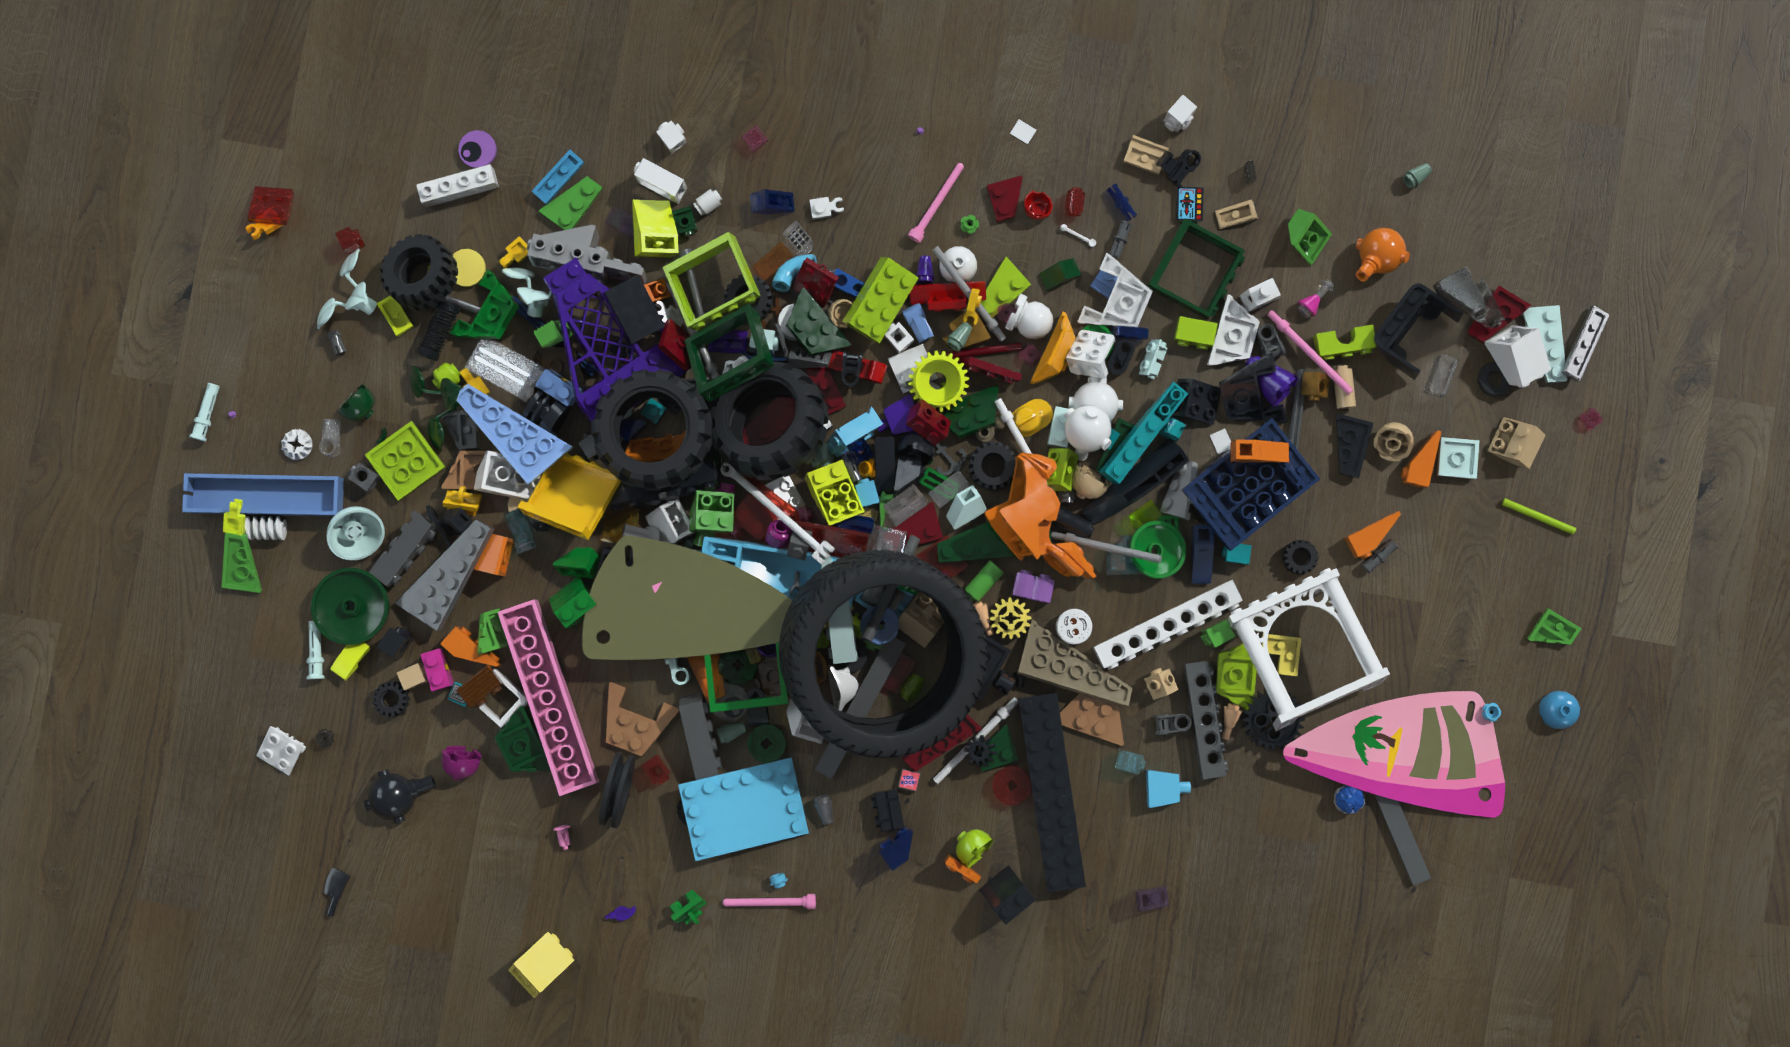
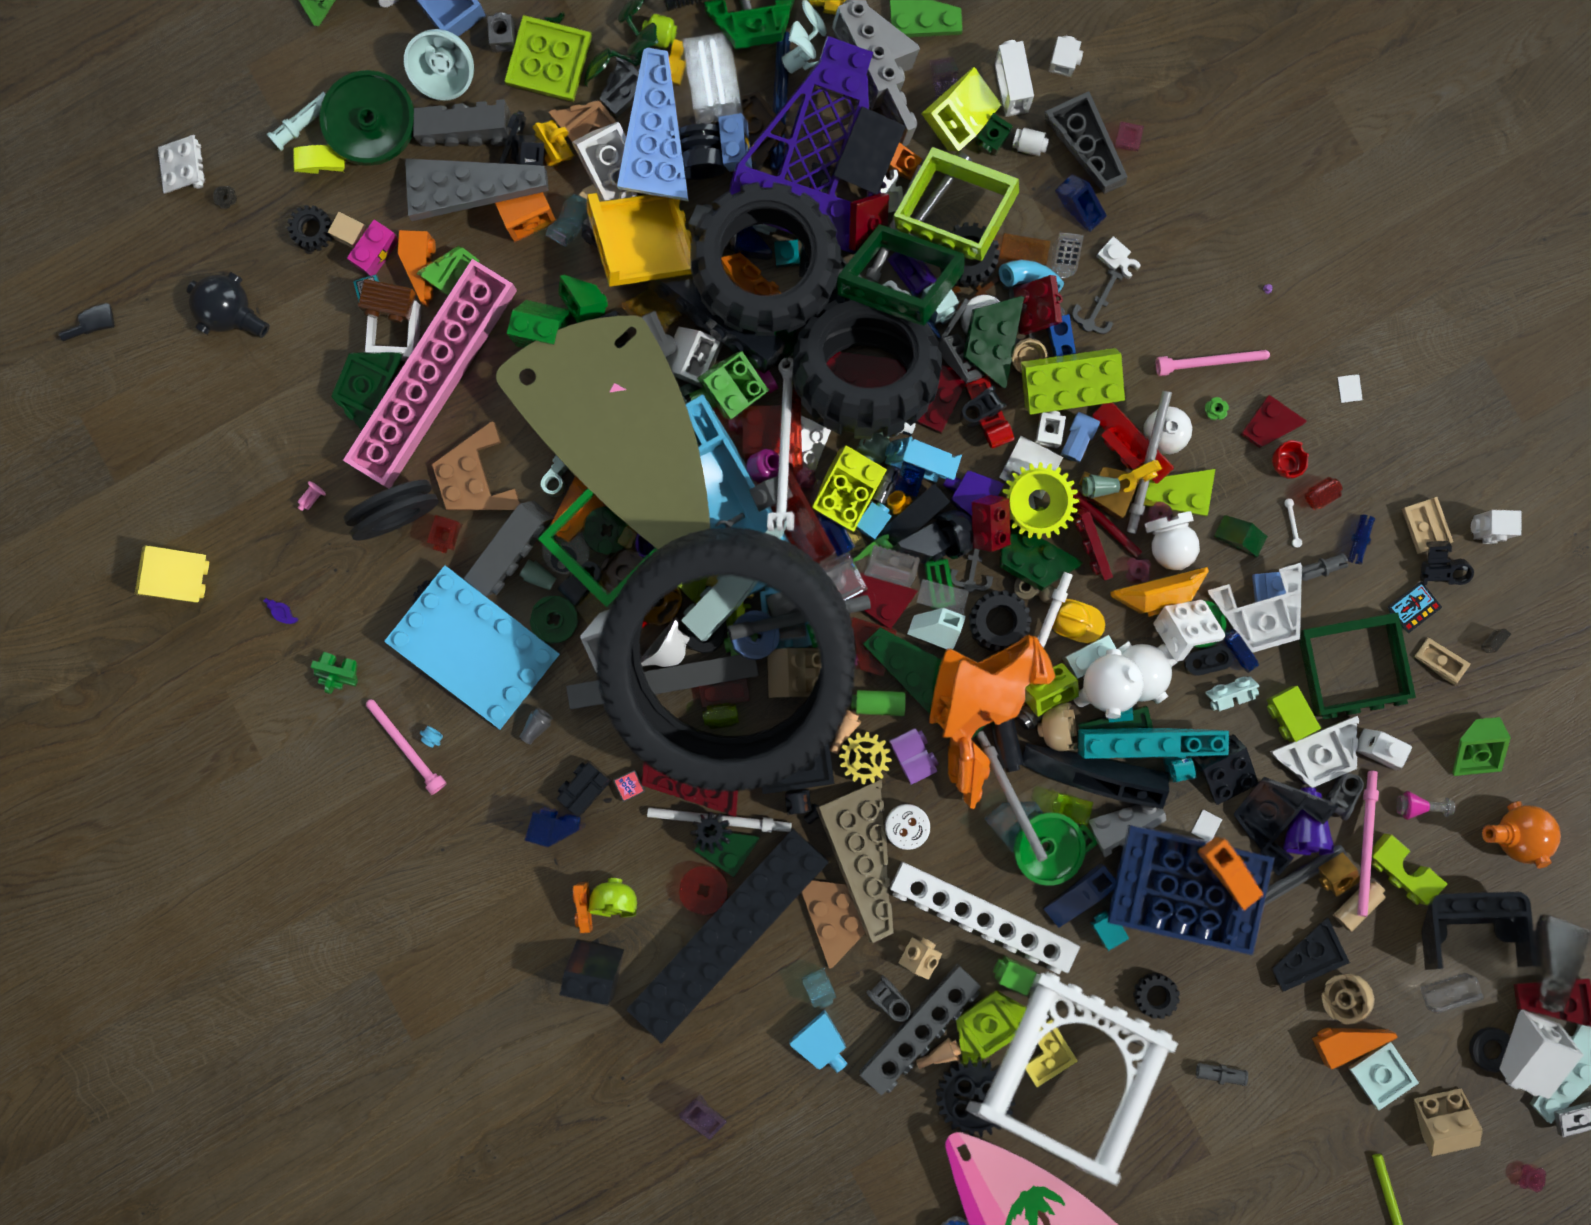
camera: 55 degrees right, 0 degrees up
black brick [377,627,414,658] -> none
magenta cylinder [441,746,481,781] -> none
bright green brick [534,320,572,348] -> none
dark purple cone [916,255,935,285] -> none
orange slope [1344,511,1401,559] -> none
none -> dark grey wedge [1045,91,1127,194]
none -> dark grey piece [1072,269,1124,334]

